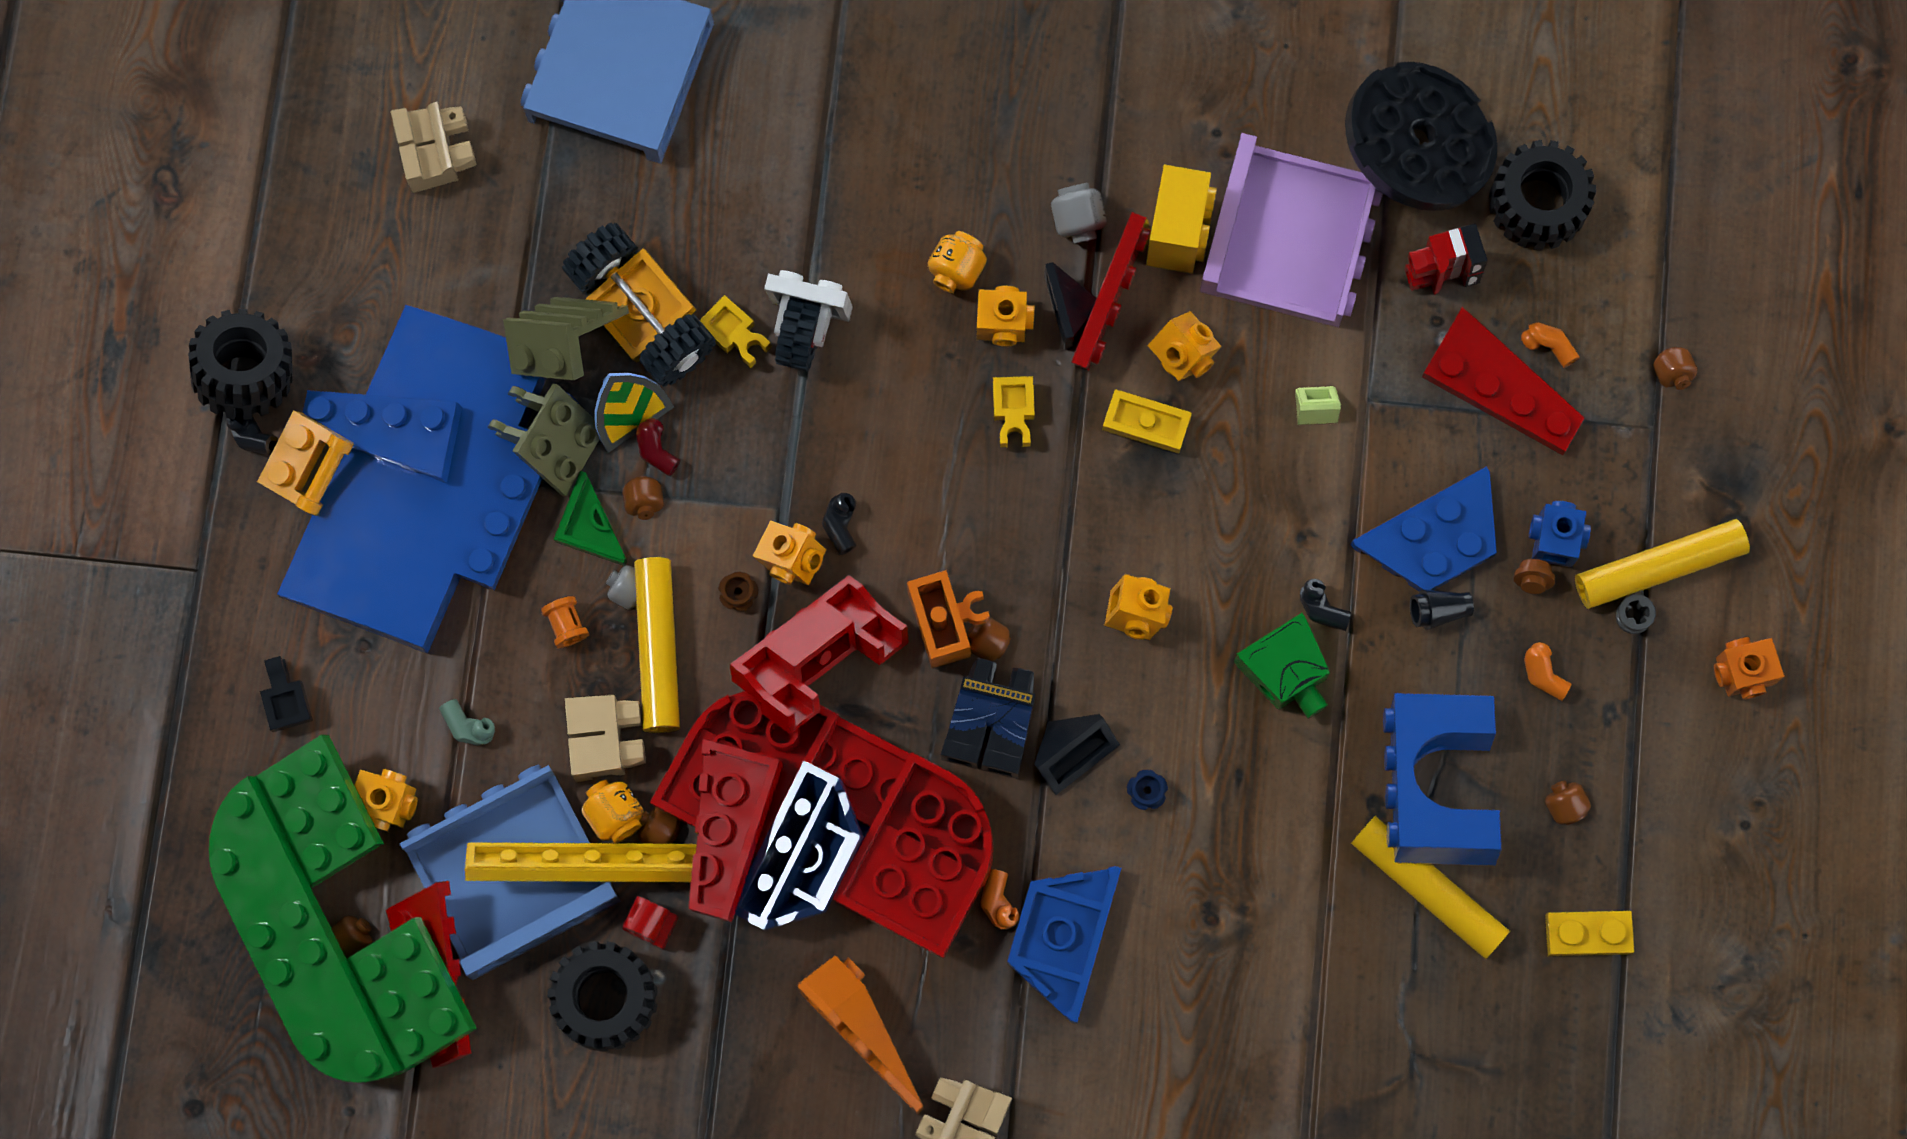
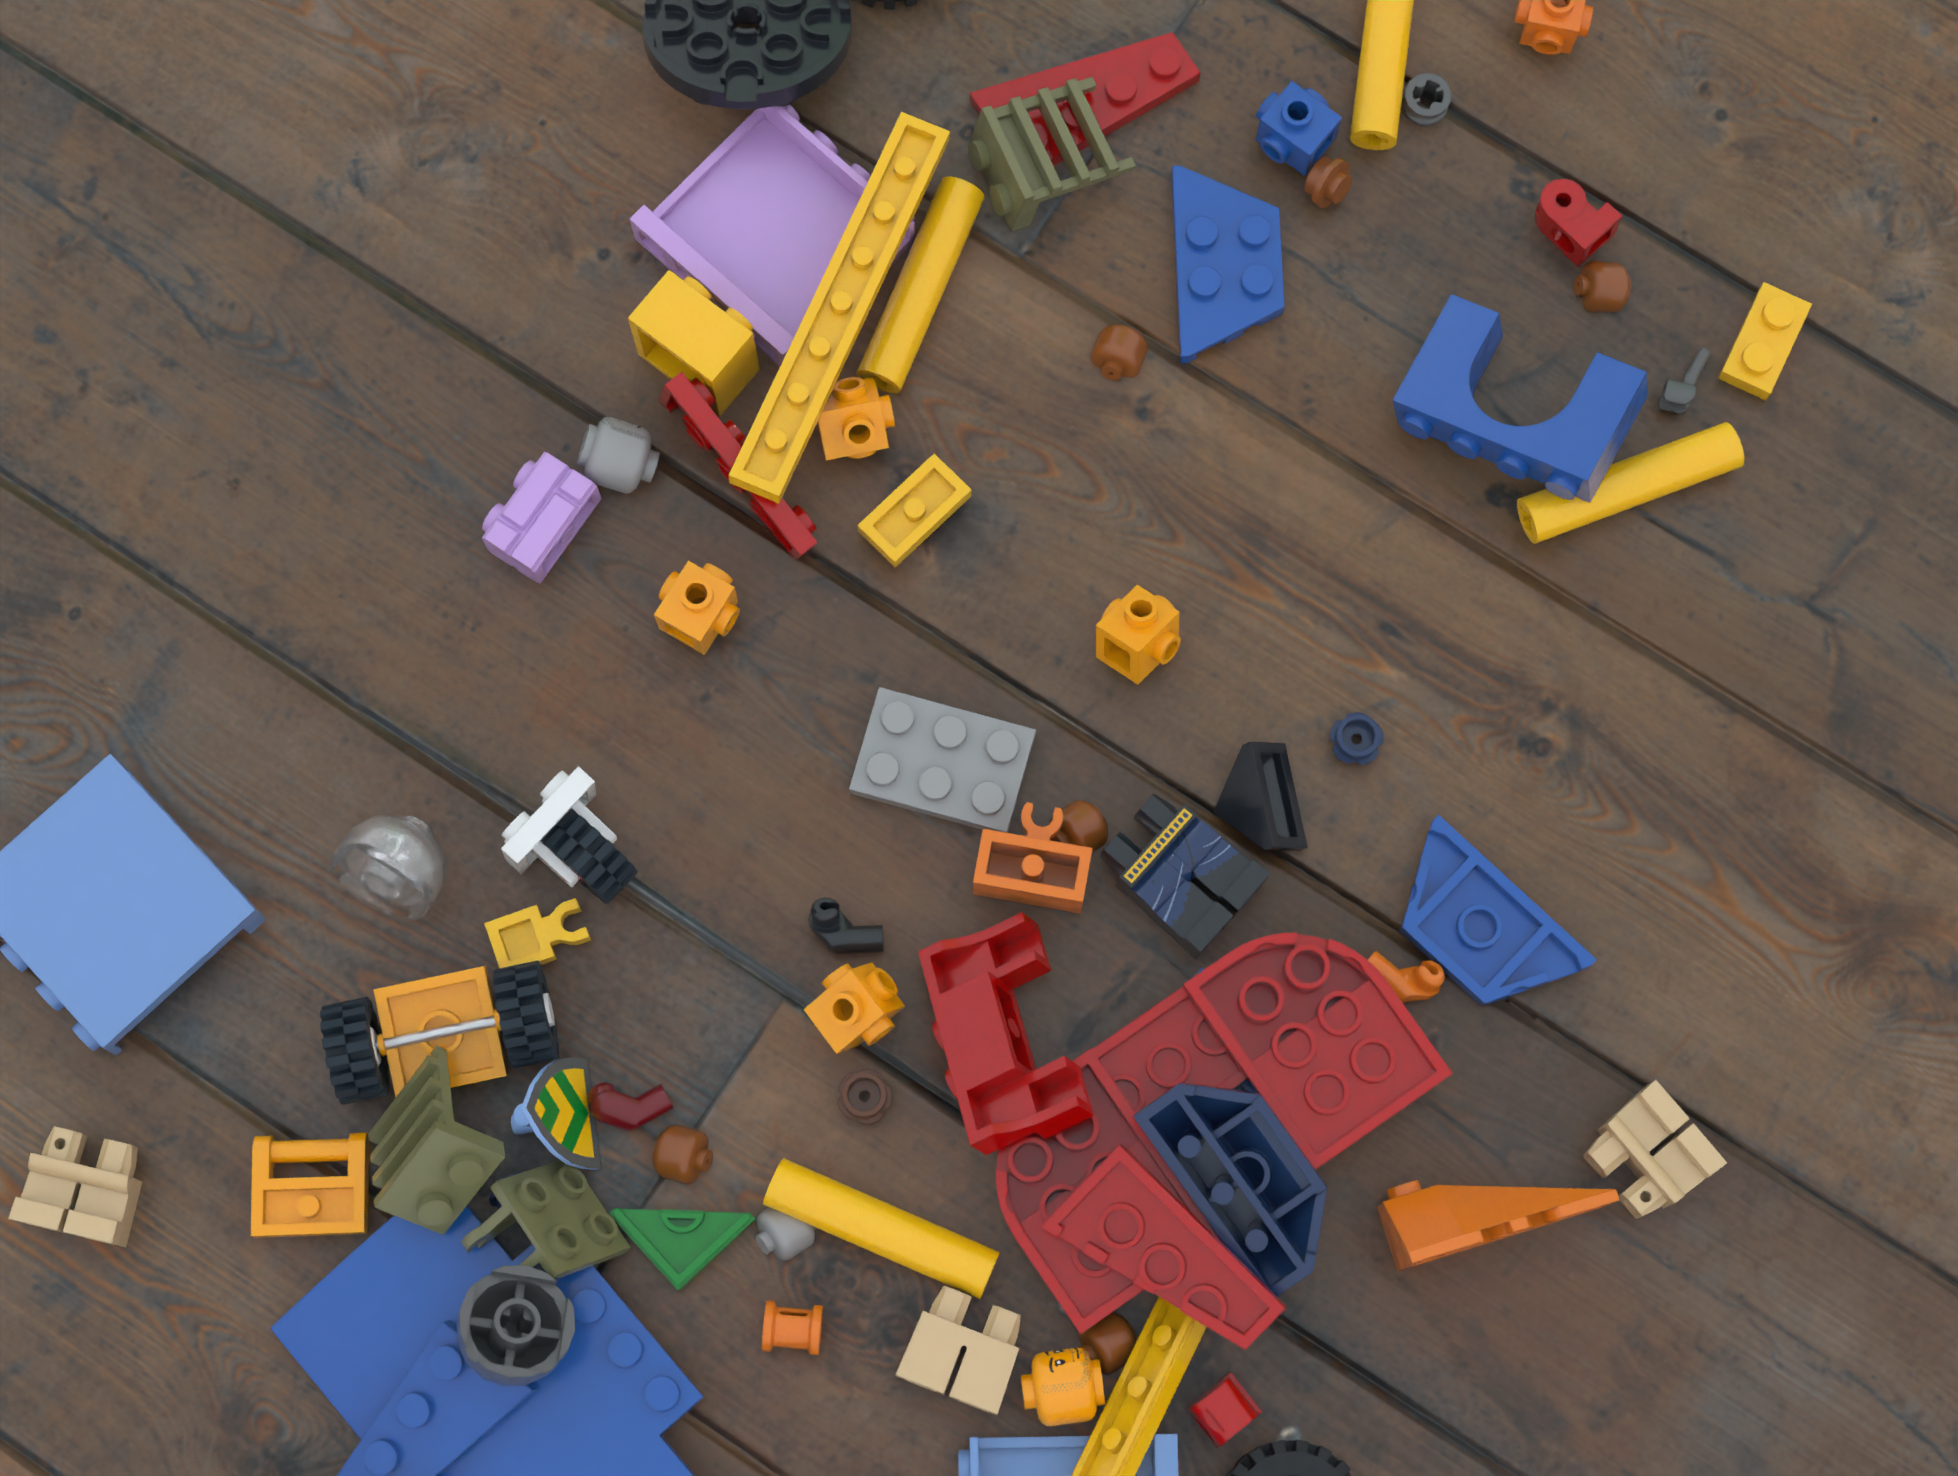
camera: 65 degrees left, 0 degrees up
light orange head [928,231,987,293] -> none
yellow plate [993,376,1034,448] -> none
black slope [1044,262,1097,350] -> none
green torso [1234,613,1330,719] -> none
yellowish green slope [1295,386,1341,425] -> none
black arm [1300,579,1351,631] -> none
red hips [1404,223,1488,295] -> none
black cone [1410,590,1474,630] -> none
orange arm [1521,322,1580,368] -> none
orange arm [1524,642,1572,701] -> none
none -> light orange plate [251,1132,371,1238]
none -> clear cylinder [330,815,446,920]
none -> dark grey cylinder [457,1265,575,1386]
none -> lavender brick [482,452,602,584]
none -> yellow plate [729,112,950,503]
none -> light grey plate [849,687,1036,833]
none -> yellow piece [856,176,985,394]
none -> olive plate [968,77,1136,232]
none -> dark orange piece [1091,324,1148,381]
none -> red leg [1535,178,1622,268]
none -> dark grey hand [1658,348,1711,414]

